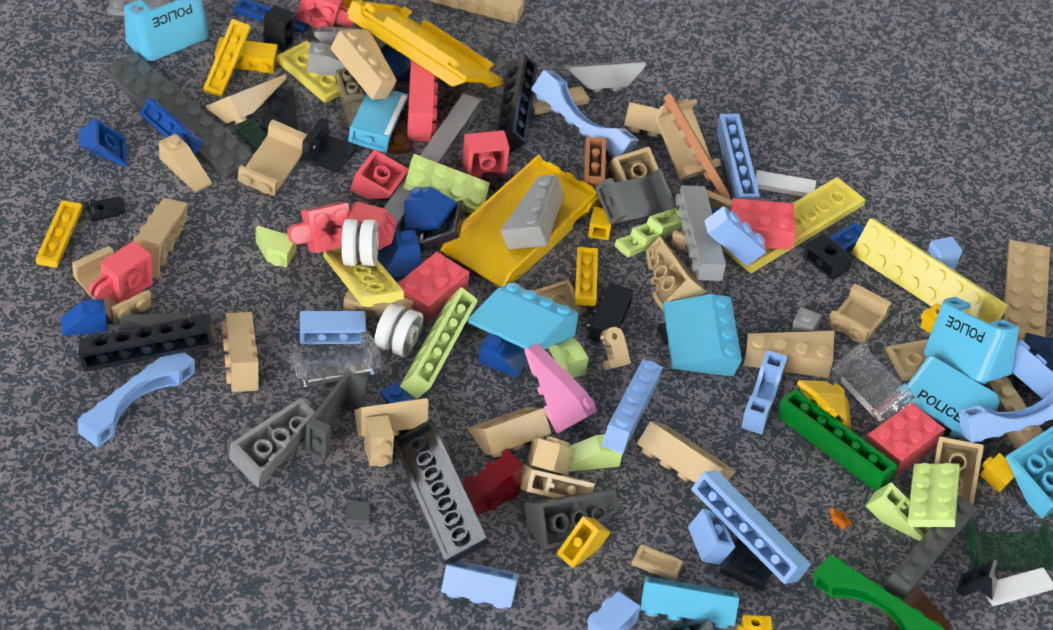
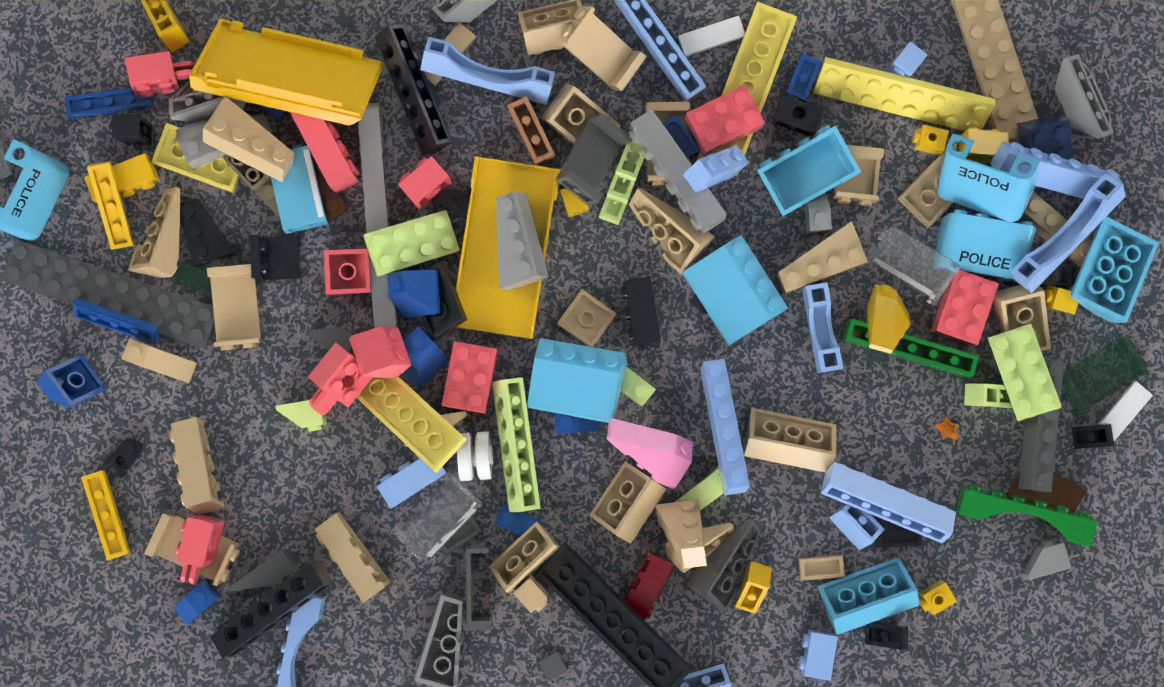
camera: 25 degrees left, 40 degrees up
white wheel [342,219,379,266] -> none
yellow plate [575,247,598,306] -> none
tan leg [600,327,631,370] -> none
nougat plate [663,93,732,199] -> none
none -> medium azure windscreen [757,125,861,216]

